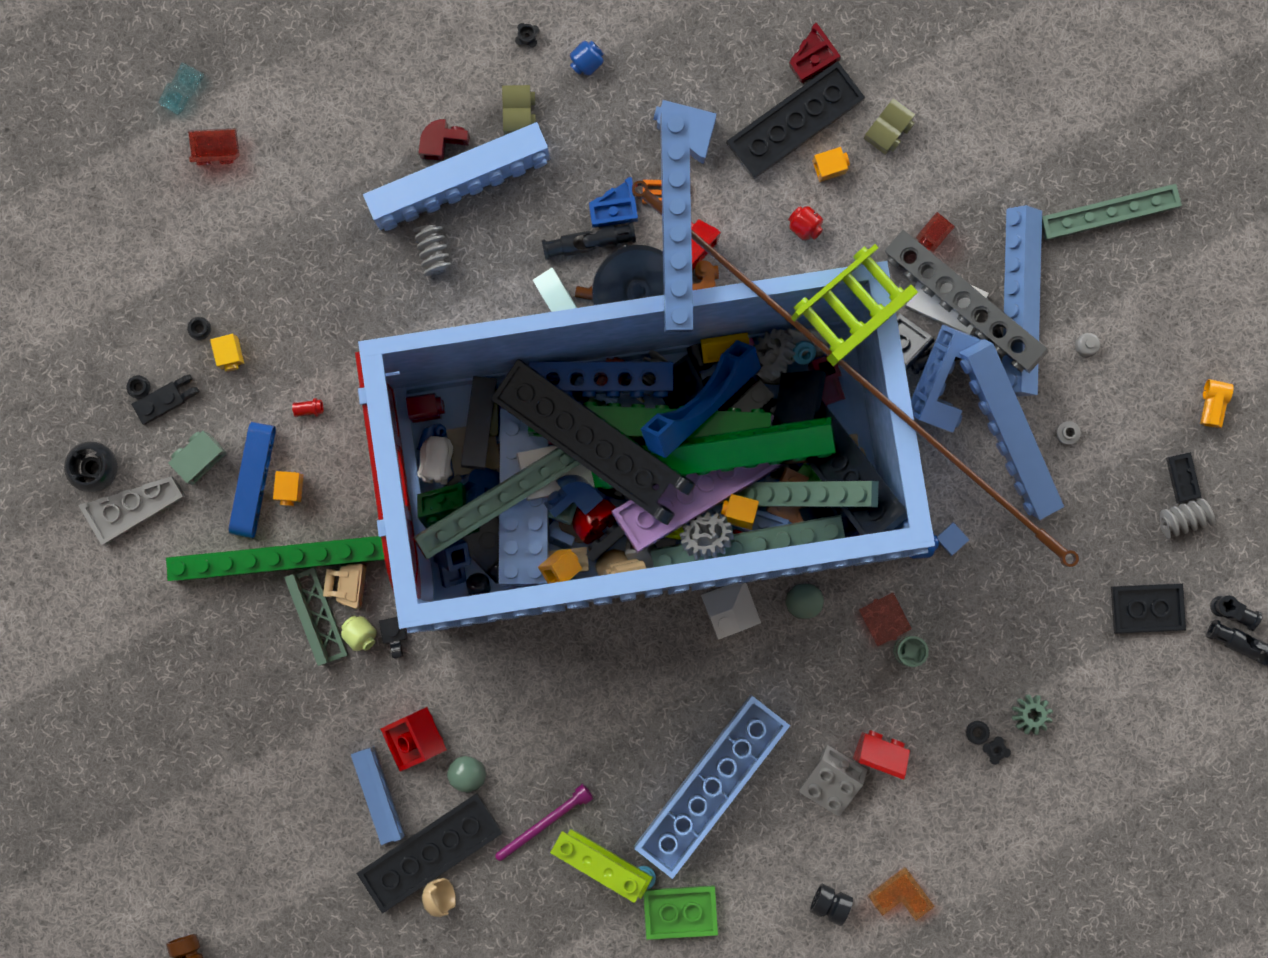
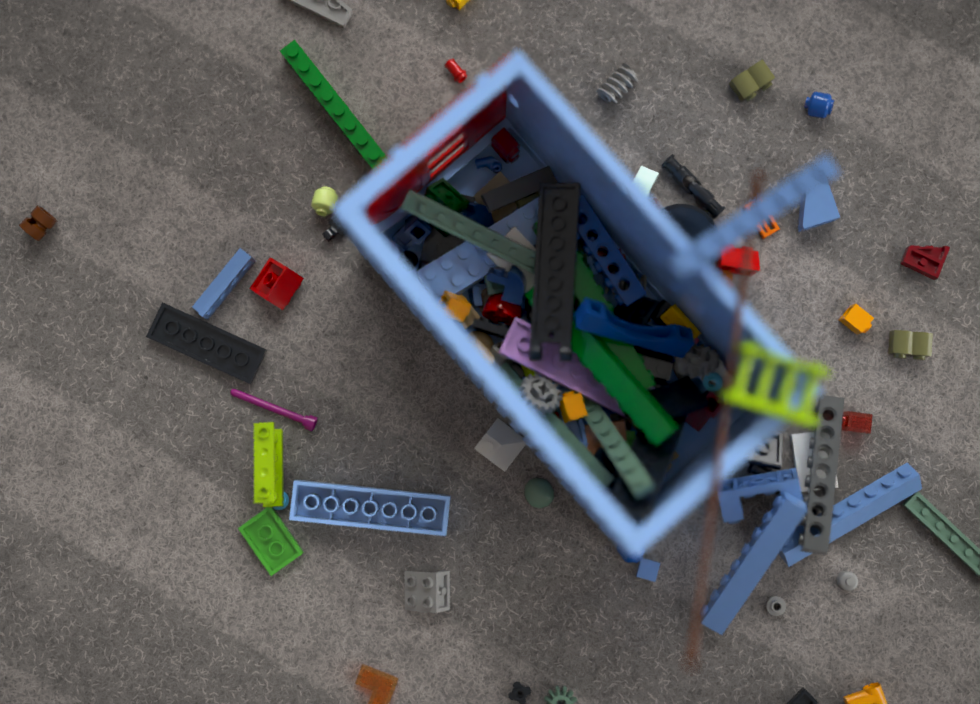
camera: 60 degrees right, 0 degrees up
sand green brick [168,431,227,485] -> none
blue beam [229,422,276,539] -> none
light orange brick [273,471,304,506] -> none
sand green fence [284,568,348,666] -> none
tan piece [323,564,366,609] -> none
light blue brick [363,122,550,231] -> none
white piece [417,436,453,485] -> none
dark red brick [418,119,470,161] -> none
tan hair [422,878,456,917] -> none
sand green hair [447,756,486,793] -> none
black plate [515,23,540,48] -> none
blue wing [589,177,638,228] -> none
black plate [726,61,865,180] -> none
red head [788,206,823,241] -> none
black wheel [810,883,853,926] -> none
red slope [852,730,910,780] -> none
clear red piece [859,592,912,647] -> none
sand green wheel [893,636,929,667] -> none
black plate [966,721,990,745] -> none

